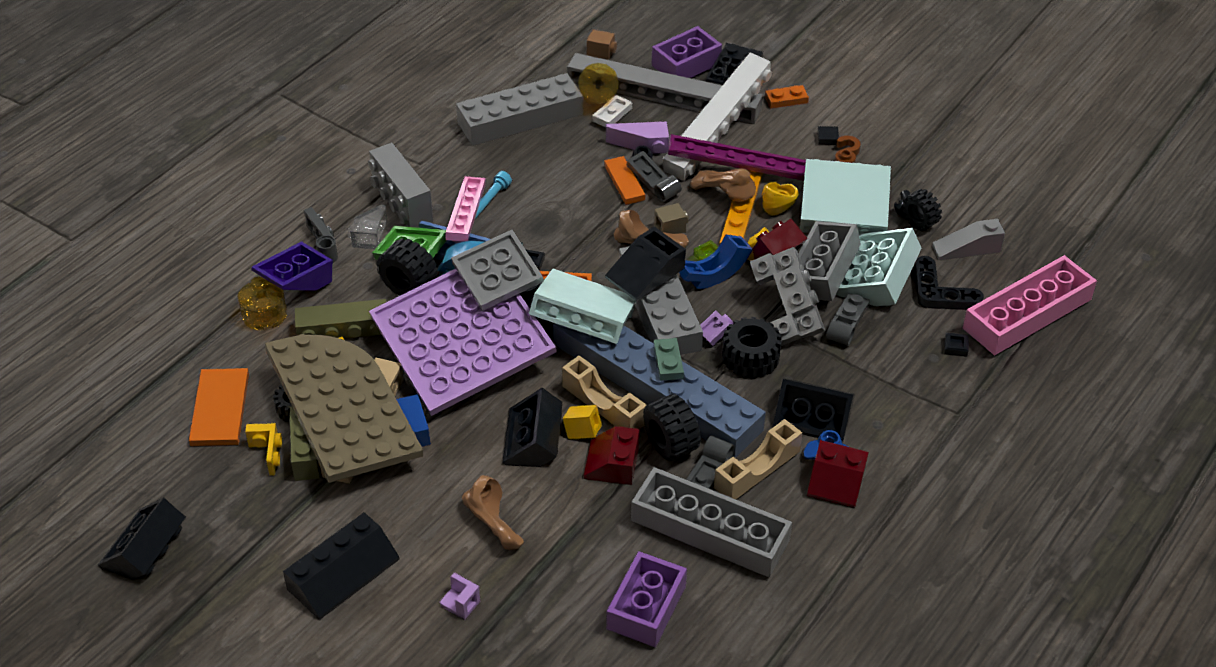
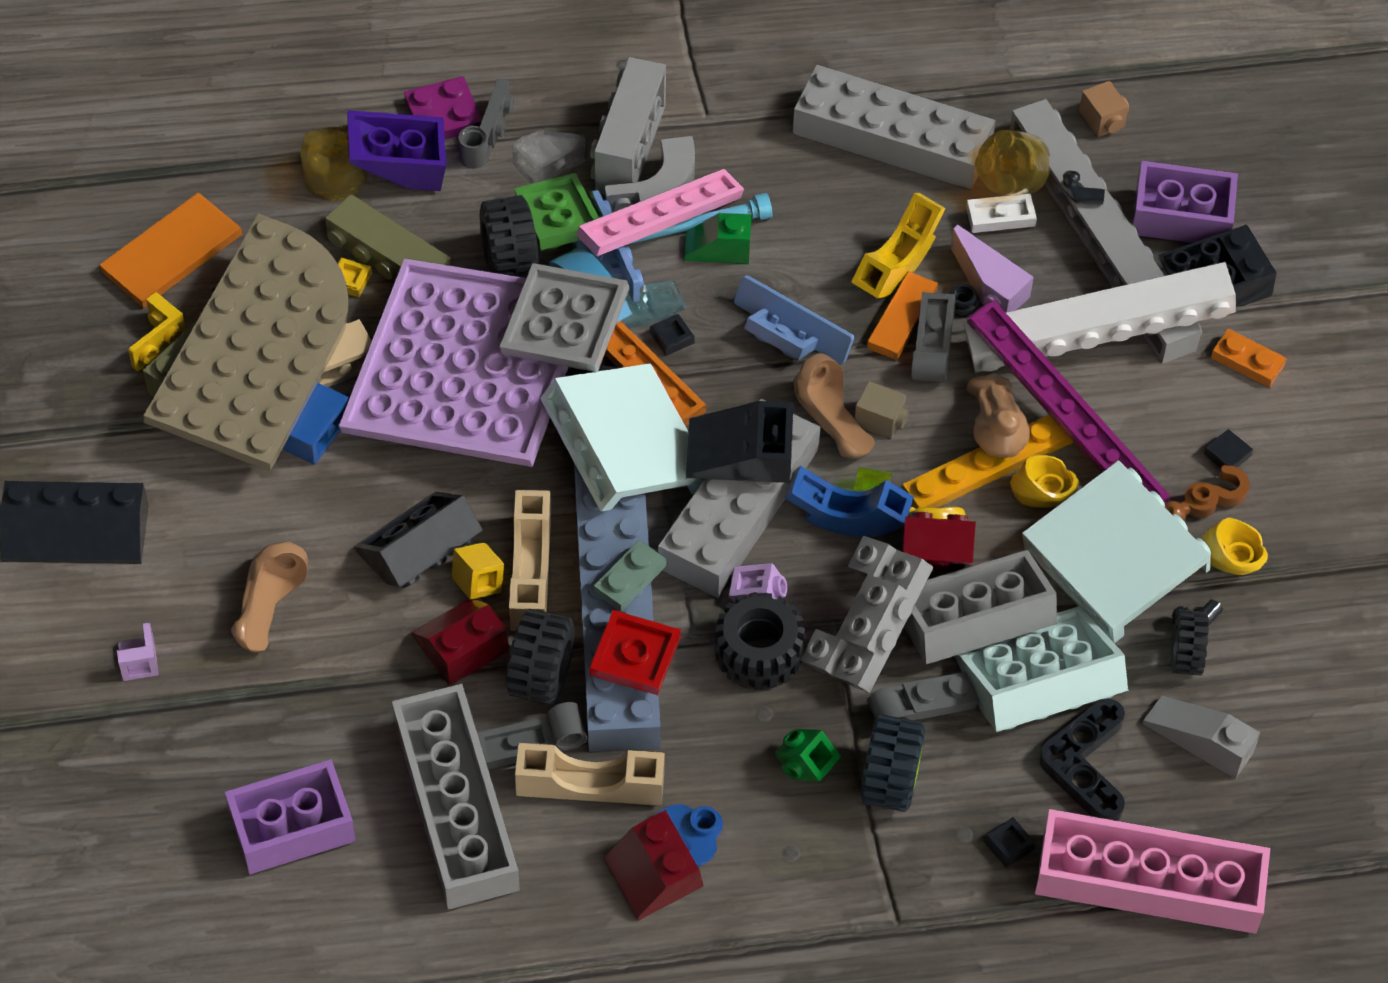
camera: 45 degrees right, 10 degrees up
black slope [773,378,855,441] -> none
none -> magenta plate [404,76,482,140]
none -> red plate [589,610,681,696]
none -> light grey arch [605,136,695,213]
none -> green slope [684,213,752,264]
none -> medium blue bracket [734,275,854,364]
none -> green brick [774,729,841,782]
none -> yellow arch [851,193,946,298]
none -> black wheel [860,714,926,812]
none -> black arm [1061,170,1105,205]
none -> yellow hair [1201,518,1268,575]

